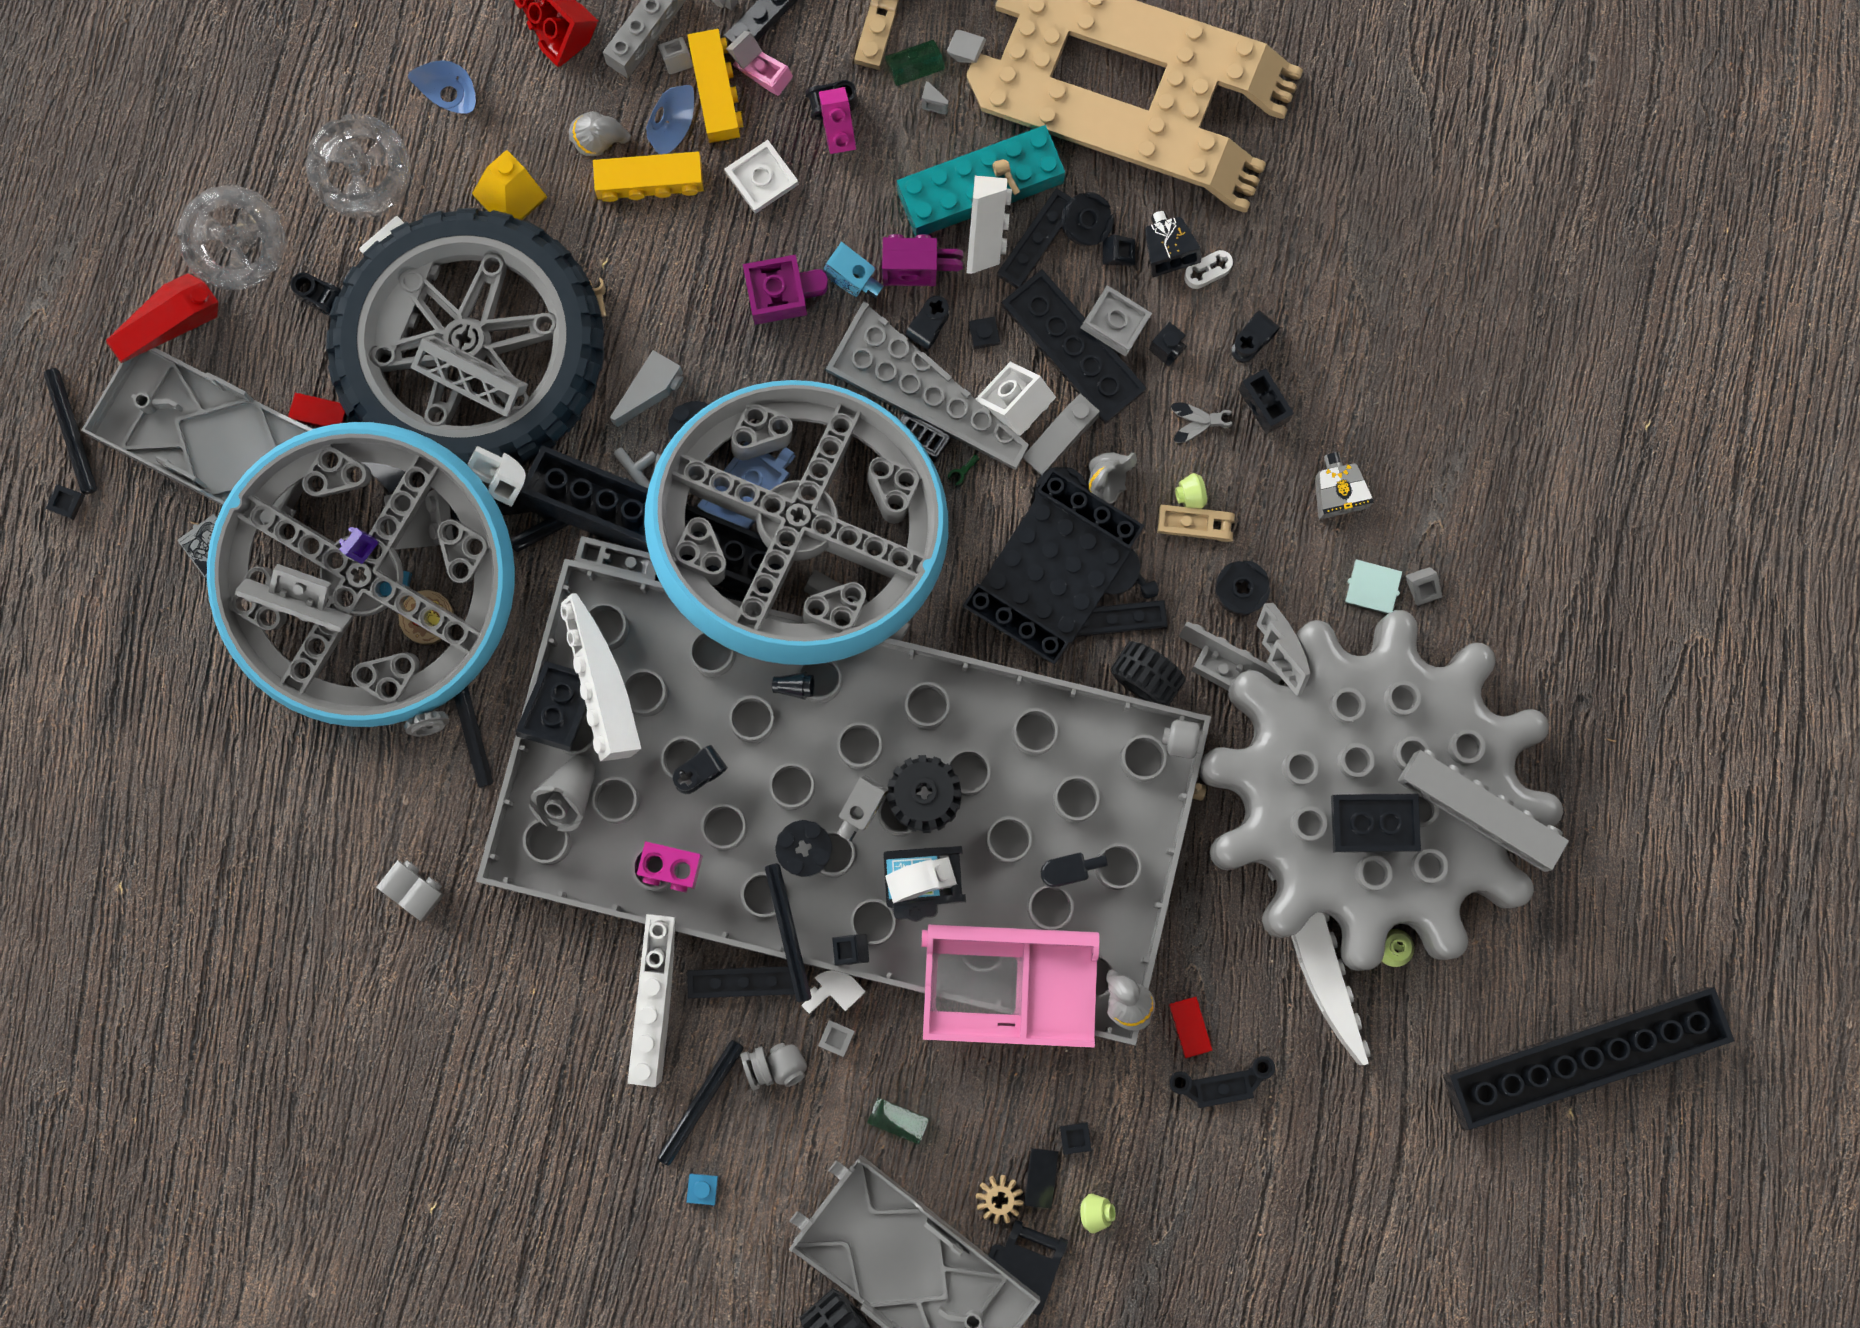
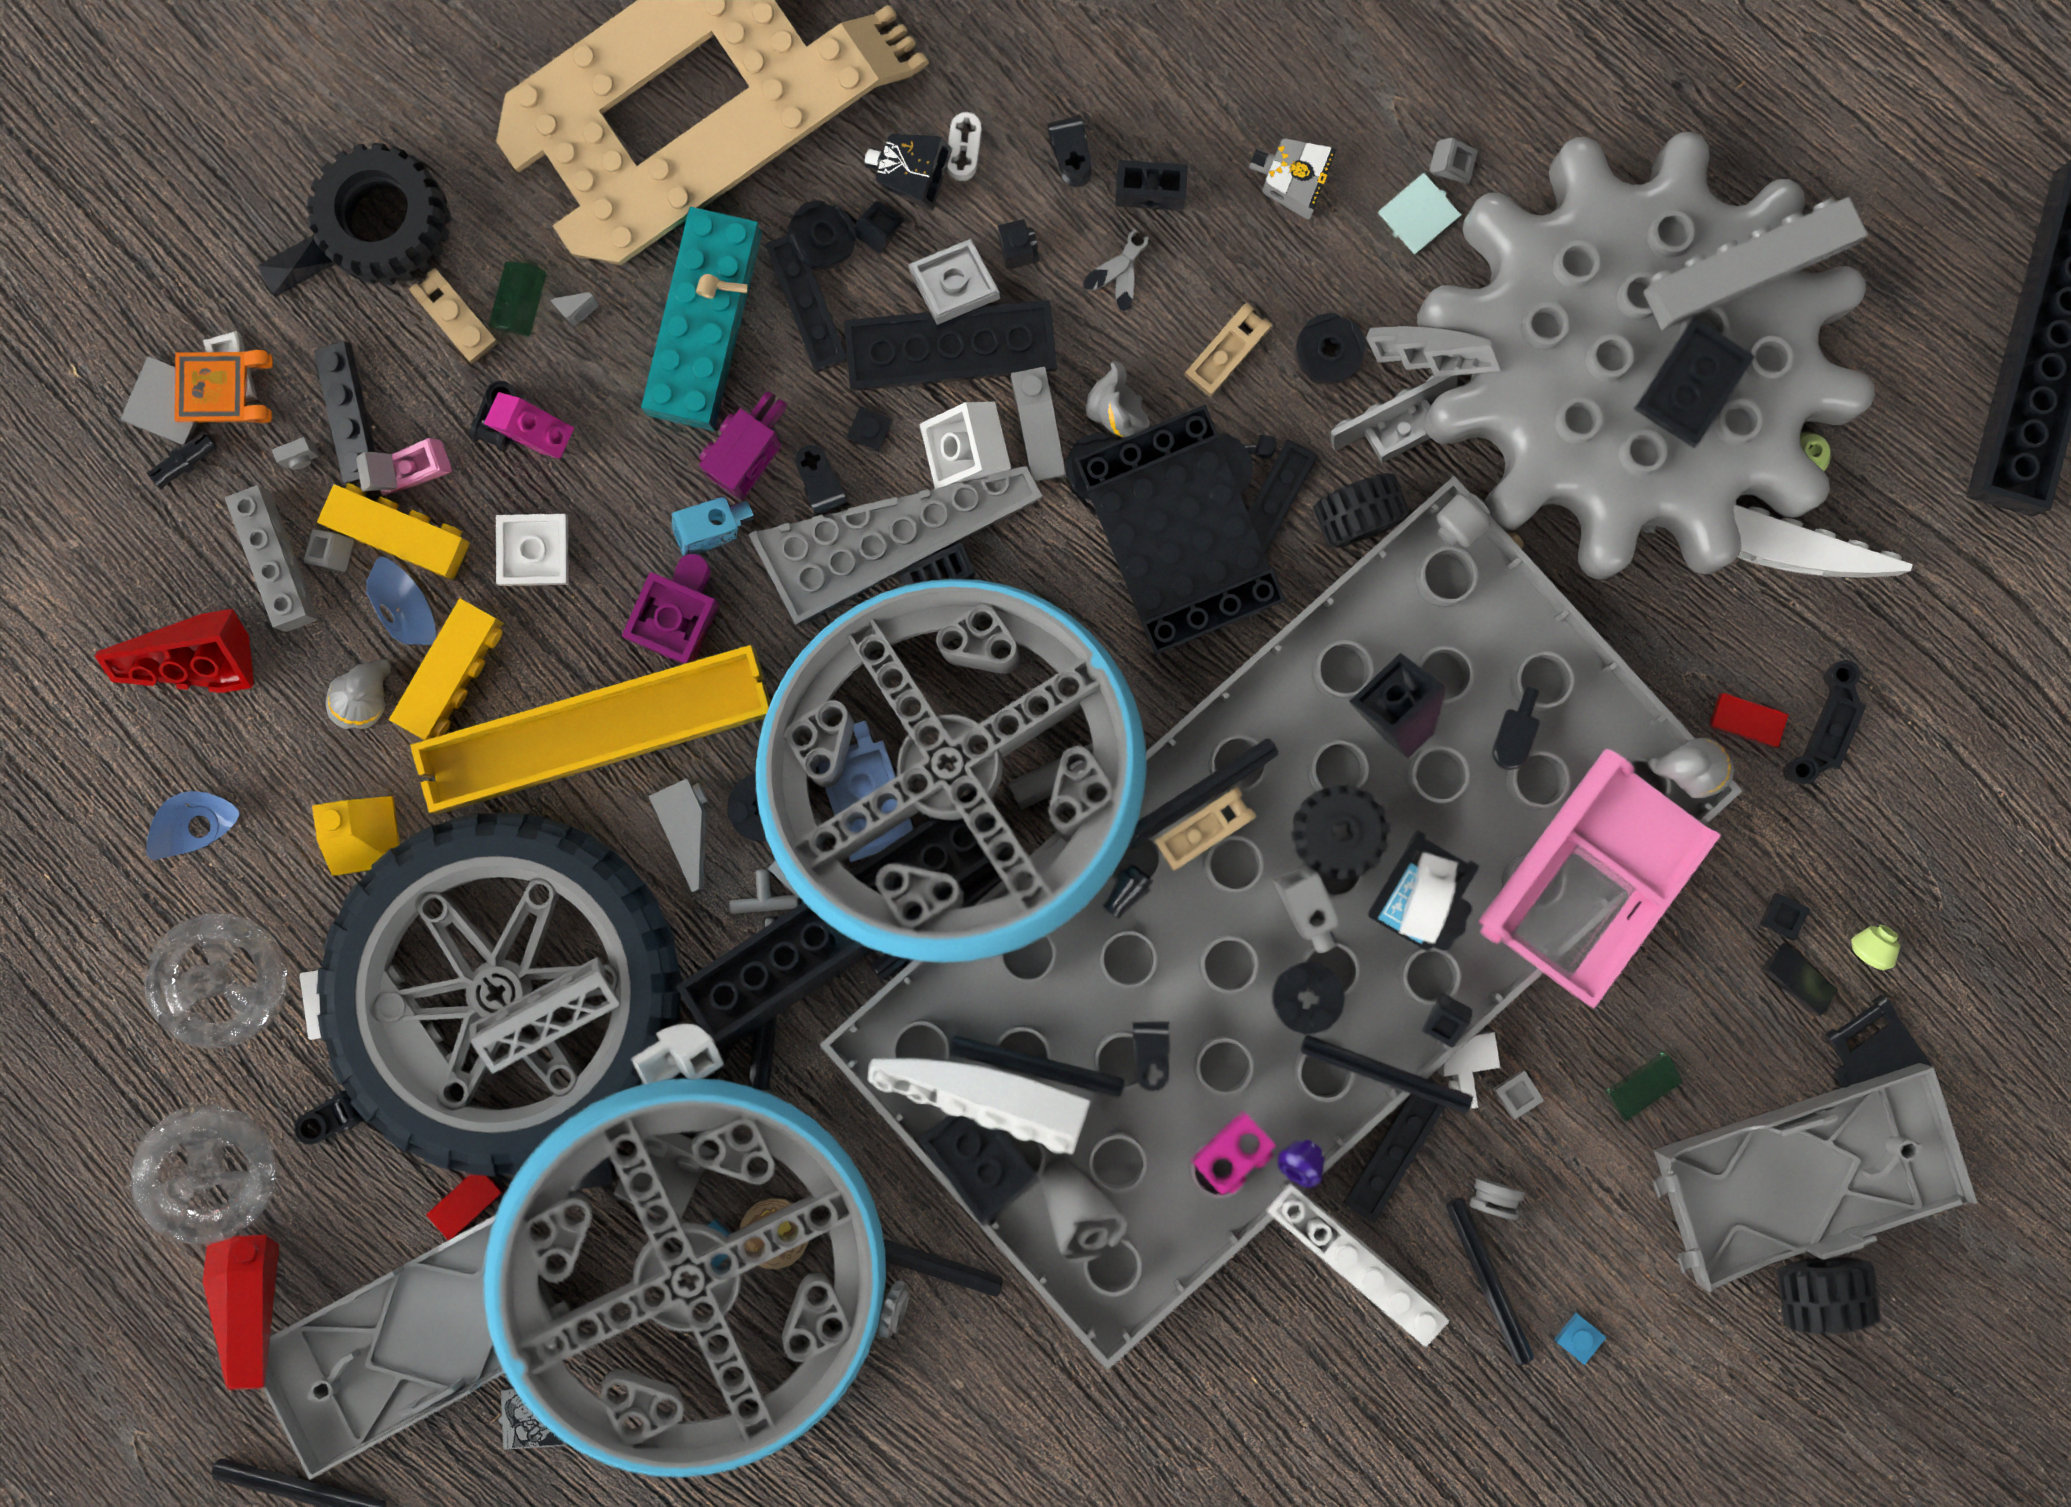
camera: 55 degrees left, 5 degrees up
light grey bracket [235,564,352,632] -> none
dark purple tile [339,527,379,564] -> none
light grey brick [377,860,445,921] -> none
light grey slope [574,536,657,581] -> none
tan hand [589,278,607,317] -> none
light grey head [766,1043,807,1087] -> none
light grey slope [947,30,986,63] -> none
dark green hand [948,454,980,486] -> none
white slope [967,176,1012,274] -> none
tan gear [976,1175,1024,1224] -> none
yellowish green cone [1175,473,1207,509] -> none
none -> yellow piece [410,645,771,814]
none -> black axle [949,1036,1125,1097]
none -> black axle [1129,738,1279,848]
none -> tan plate [1154,786,1257,871]
none -> dark purple cone [1277,1140,1325,1187]
none -> black slope [1349,653,1447,758]

